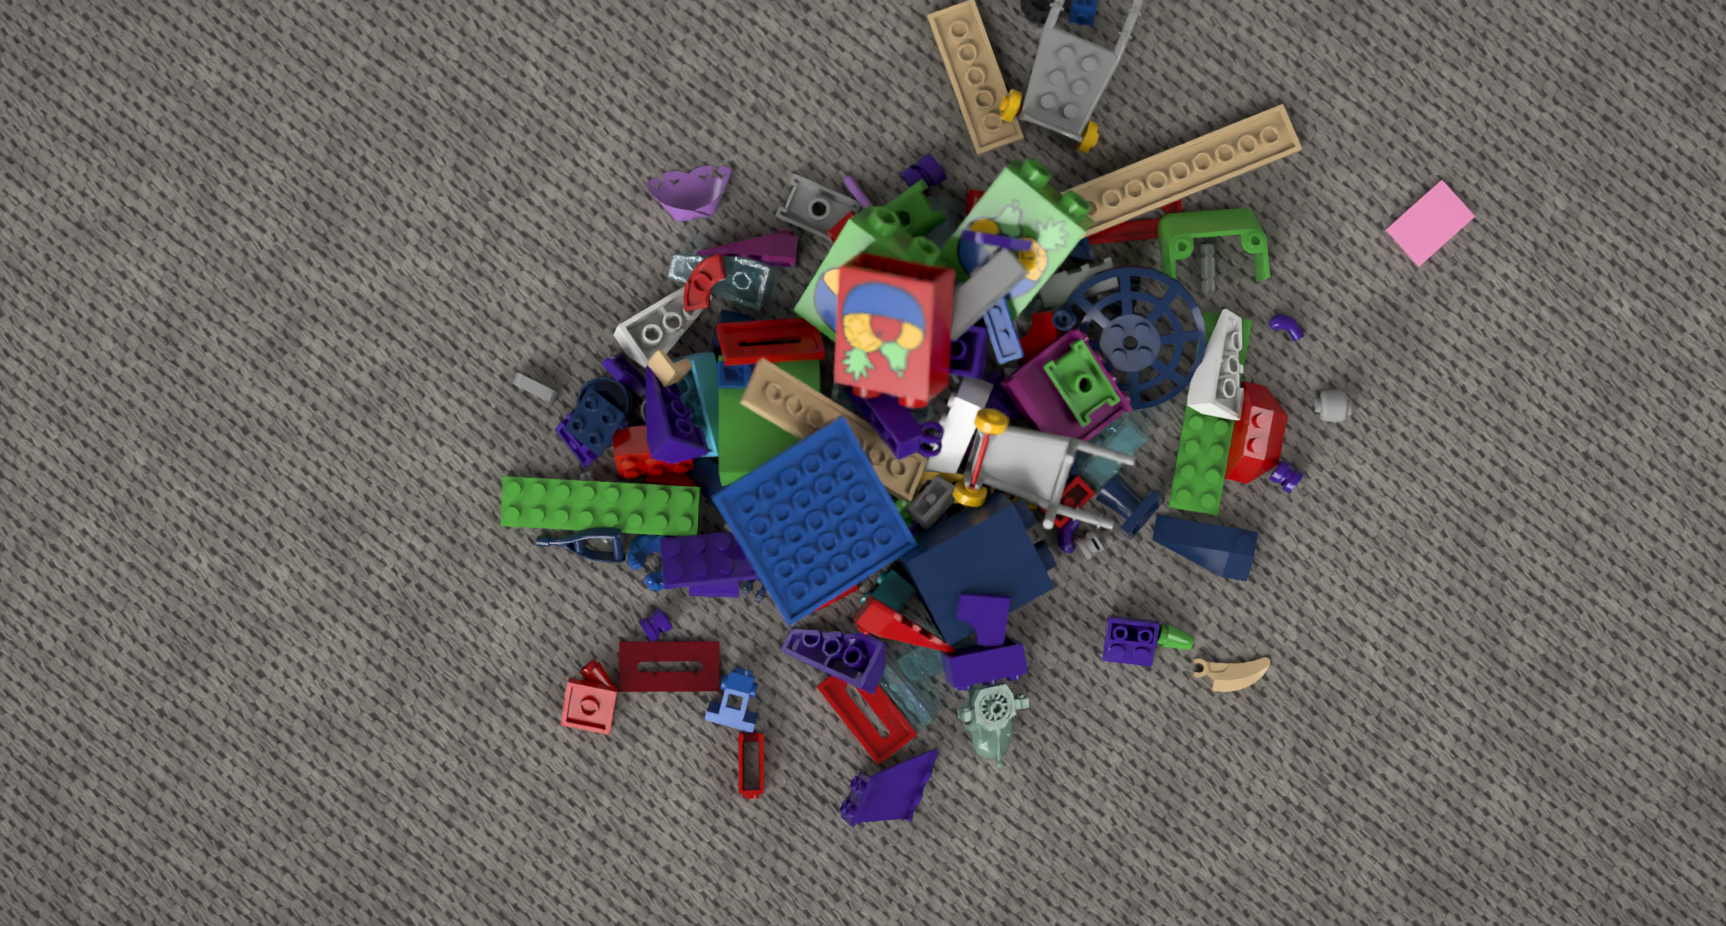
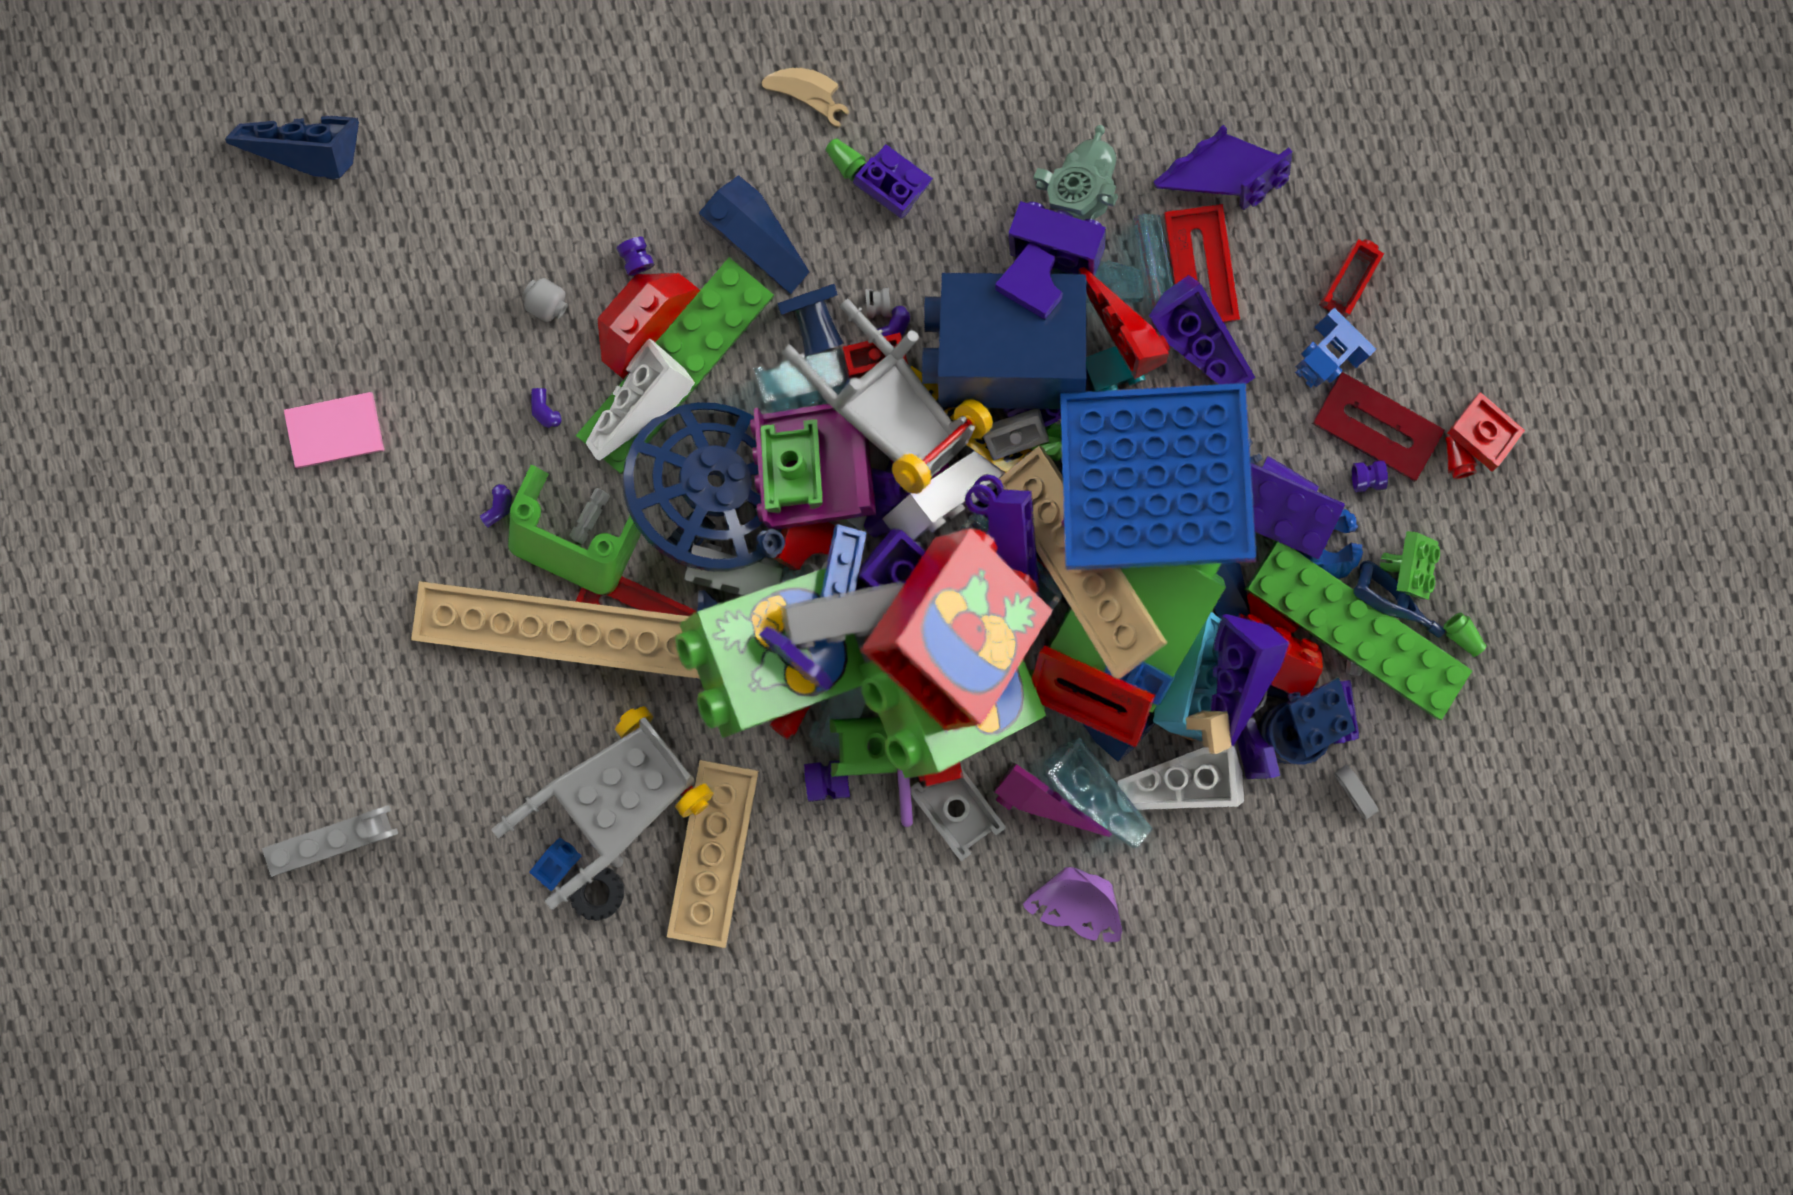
camera: 155 degrees left, 0 degrees up
red tile [683,253,727,312] -> none
none -> dark blue wedge [225,116,359,180]
none -> dark purple arm [480,484,512,528]
none -> bright green plate [1380,531,1440,600]
none -> bright green cone [1443,613,1487,657]

